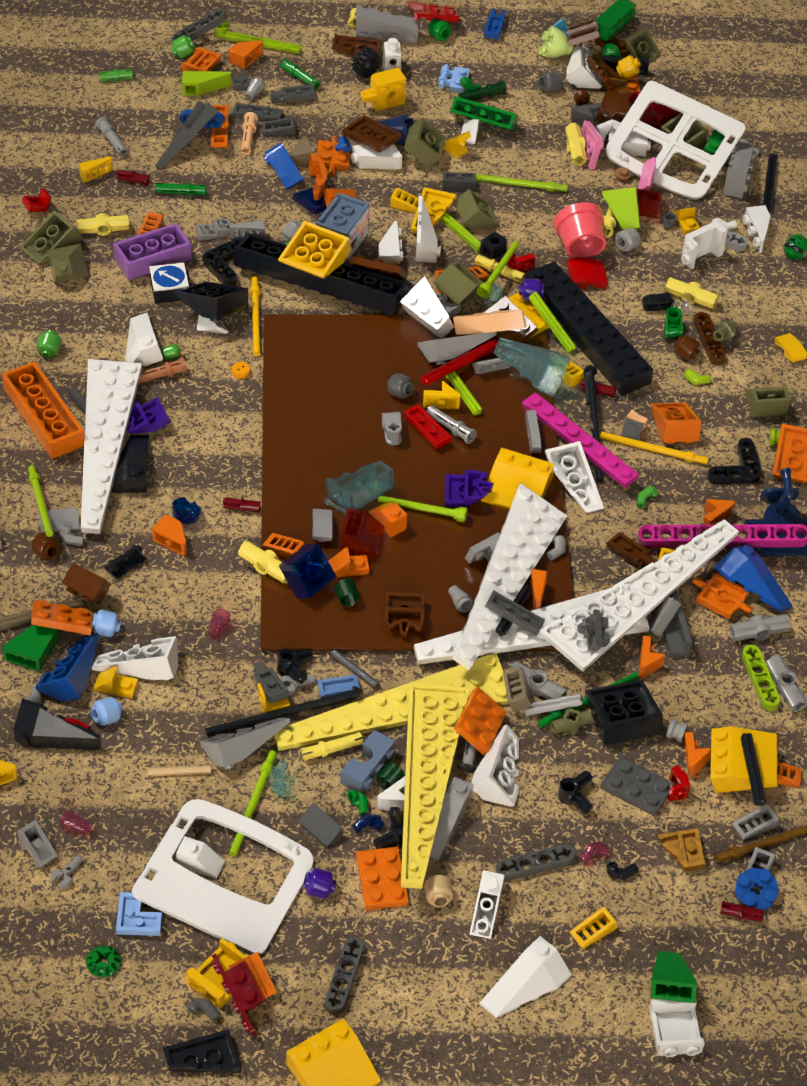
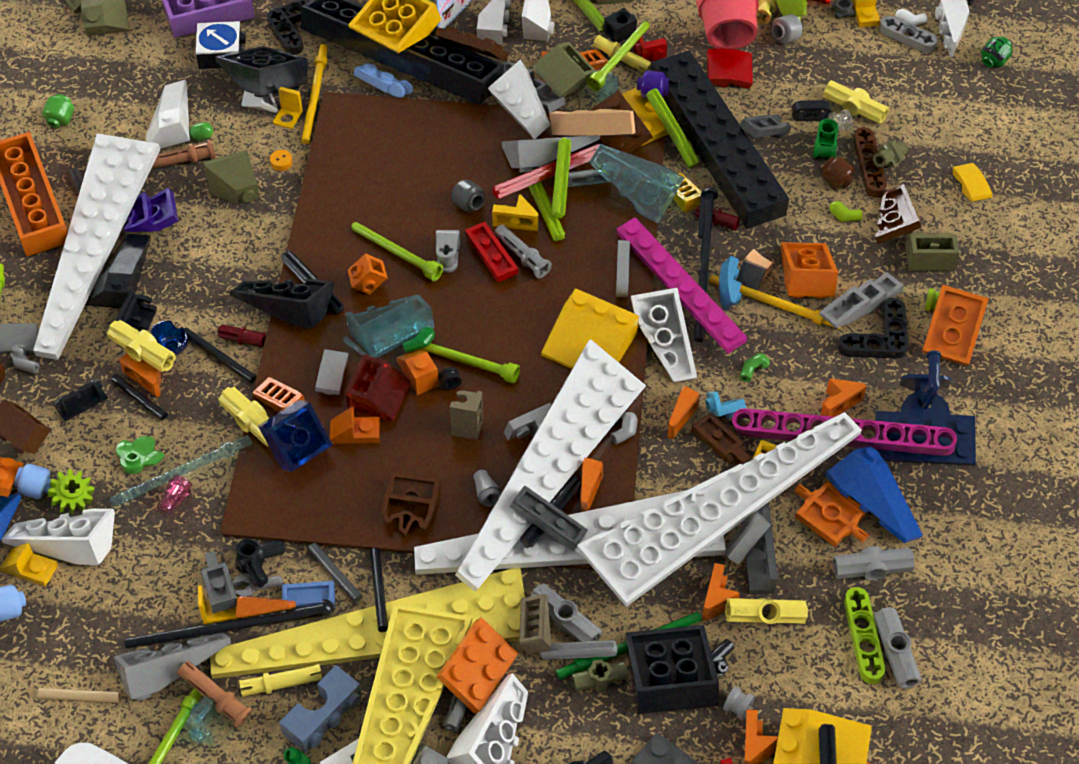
camera: 10 degrees right, 5 degrees up
dark green piece [335,579,360,606] -> none
dark green piece [376,762,405,790] -> none
dark purple plate [445,470,494,508] -> none
dark grey hips [577,609,610,651] -> none
white panel [681,221,728,270] -> none
none -> lime gear [47,469,94,515]
none -> light yellow piece [107,320,176,372]
none -> clear light blue bar [109,435,252,507]
none -> black piece [111,374,168,421]
none -> black hinge [116,291,157,332]
none -> bright green plate [116,436,165,474]
none -> nougat pin [177,660,253,729]
none -> black bar [181,327,257,383]
none -> olive slope [203,150,260,204]
none -> black wedge [230,279,334,329]
none -> orange slope [236,596,296,618]
none -> yellow bracket [273,87,303,129]
none -> black axle [282,250,344,315]
none -> orange brick [348,253,388,295]
none -> lime piece [351,222,443,281]
none -> light blue hinge [353,63,413,98]
none -> black bar [370,548,388,632]
none -> green arm [403,327,435,353]
none -> black bush [438,367,462,390]
none -> dark tan hinge [450,391,483,440]
none -> lime axle [552,137,572,219]
none -> orange slope [668,386,700,440]
none -> medium azure bracket [705,391,746,418]
none -> black arm [711,639,735,676]
none -> dark azure slope [719,256,742,311]
none -> light yellow piece [725,598,808,624]
none -> dark grey hinge [739,115,791,138]
none -> light grey slope [820,272,903,328]
none -> reddish brown wing [875,184,922,244]

